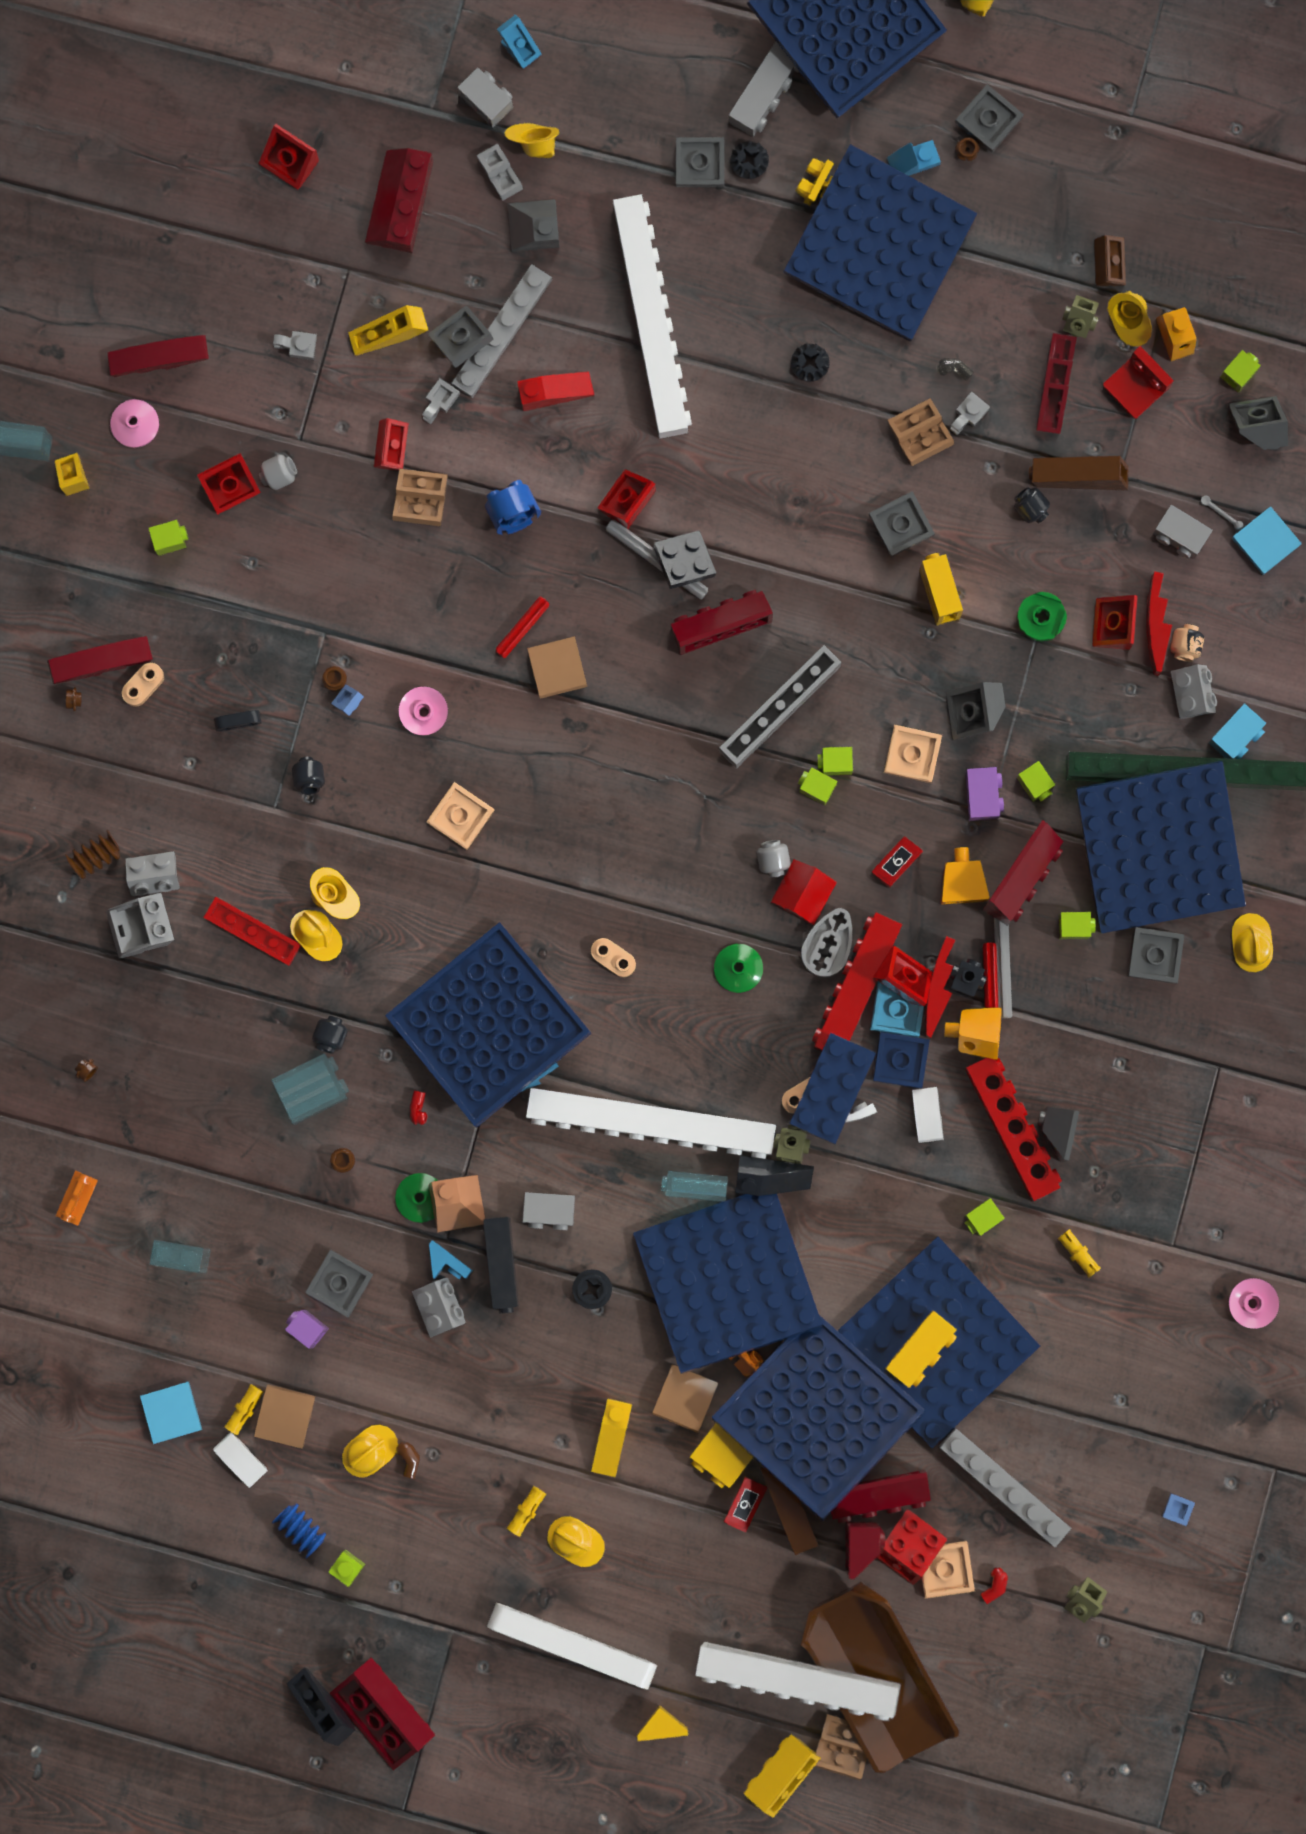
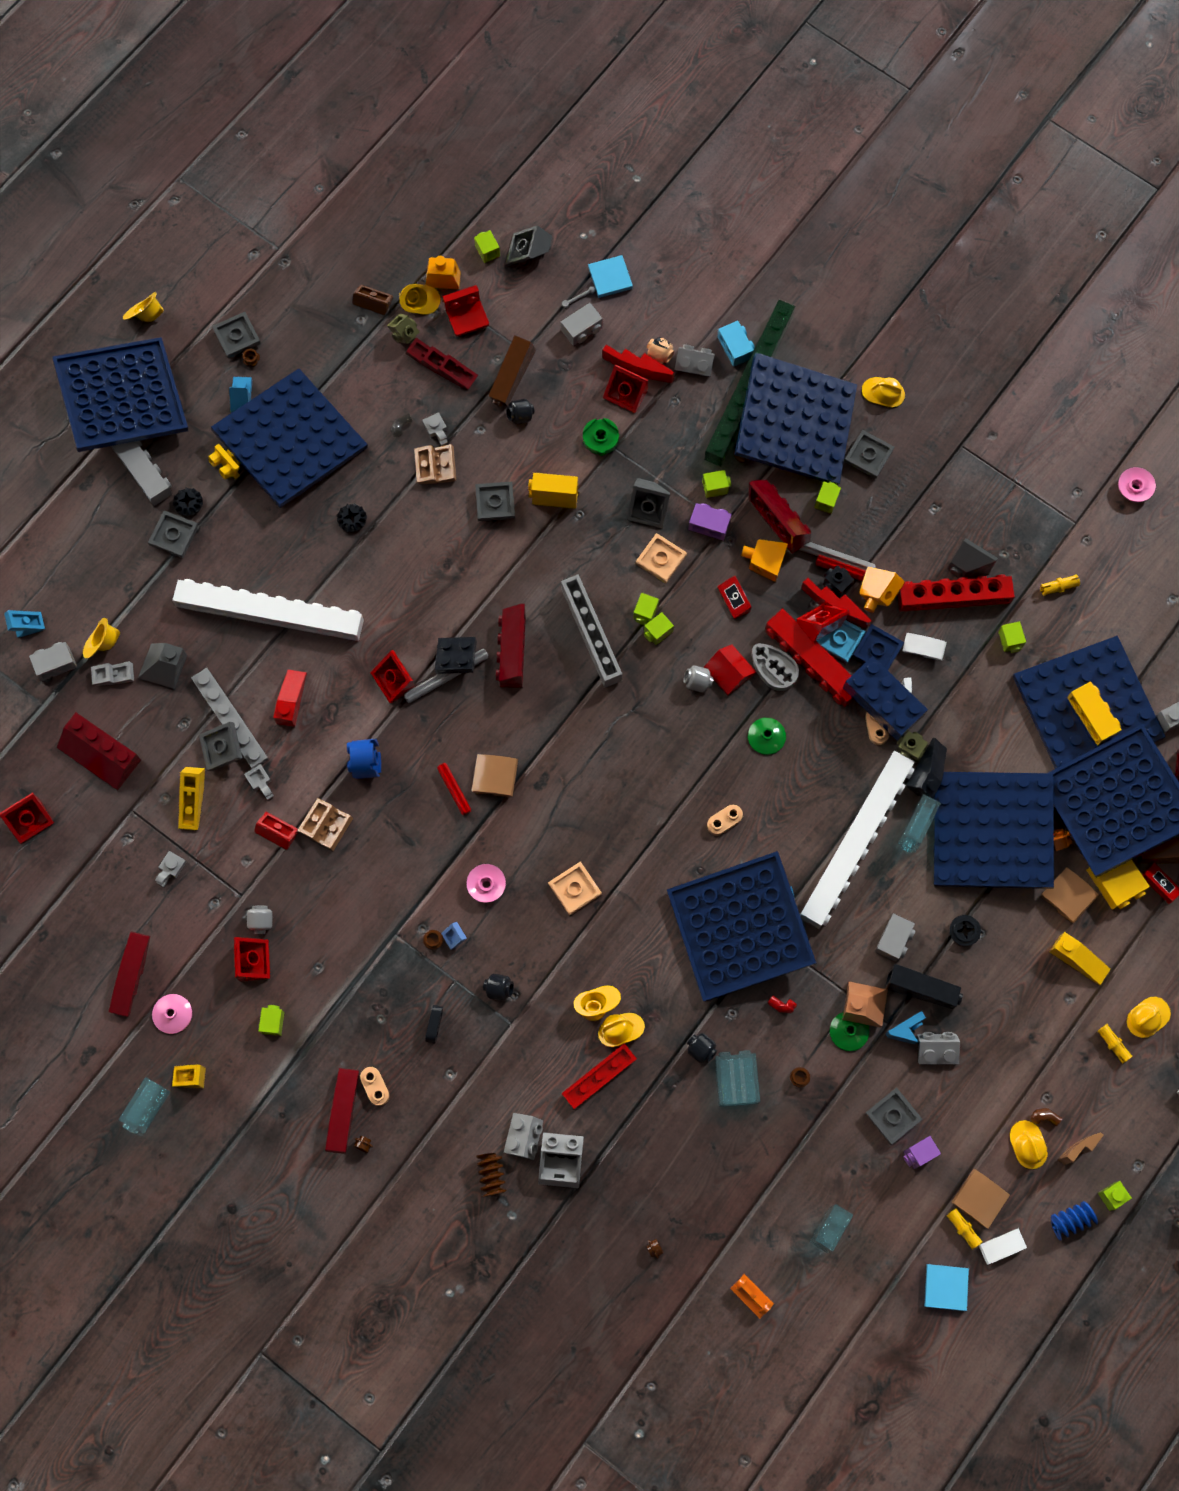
camera: 75 degrees left, 10 degrees down
none -> medium nougat slope [1058,1132,1104,1165]

